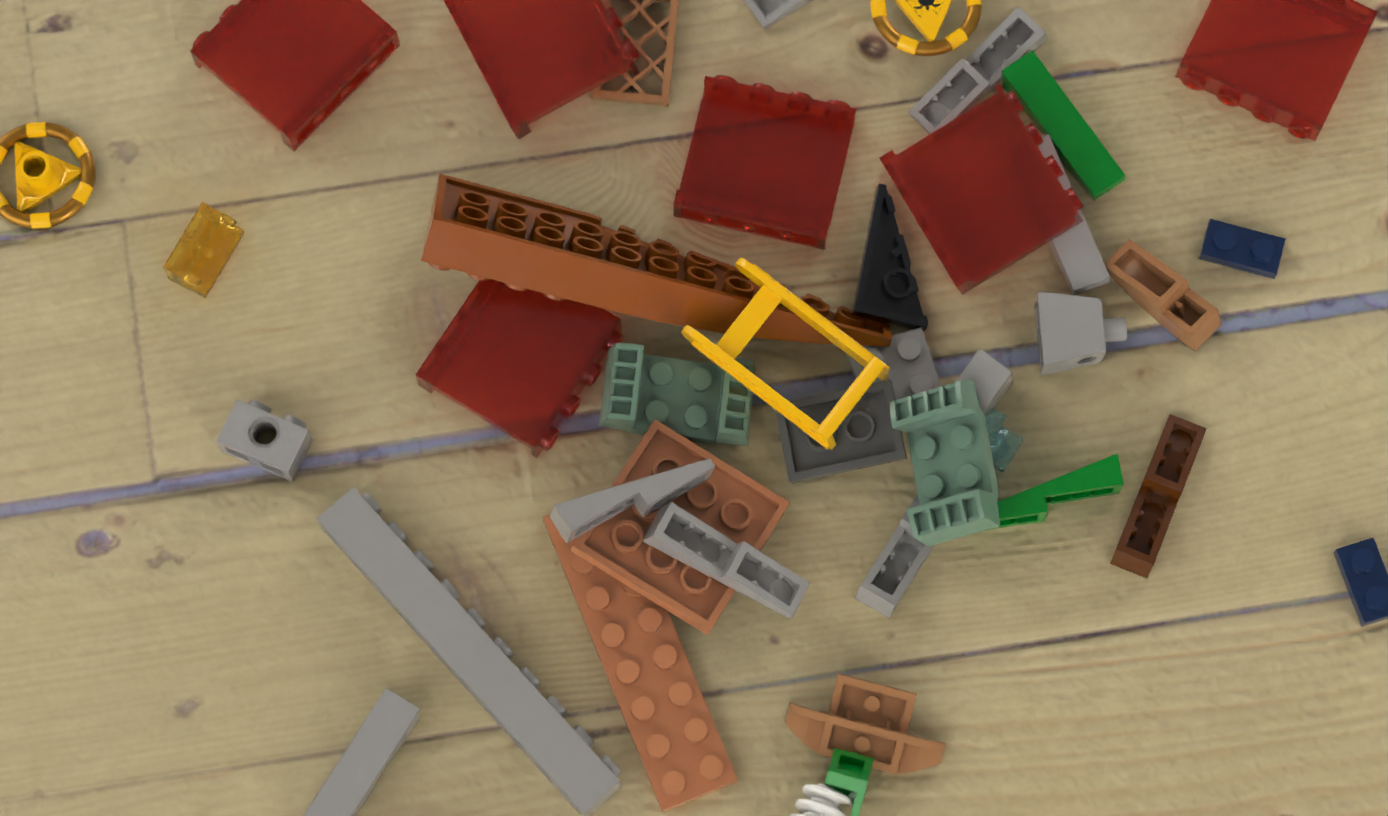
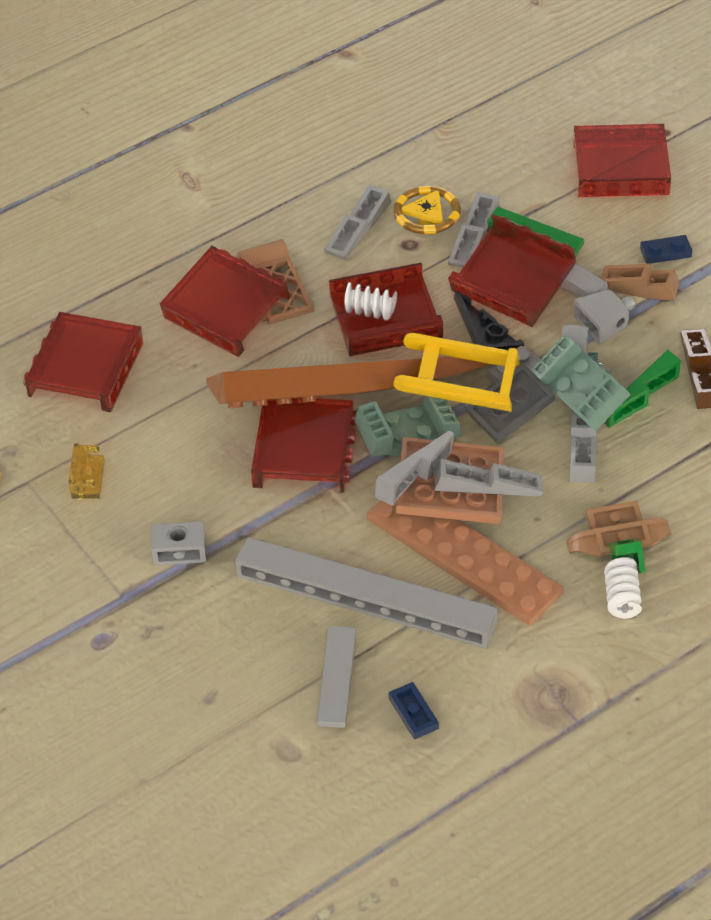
camera: 25 degrees left, 25 degrees down
none -> white piece [344,282,397,321]

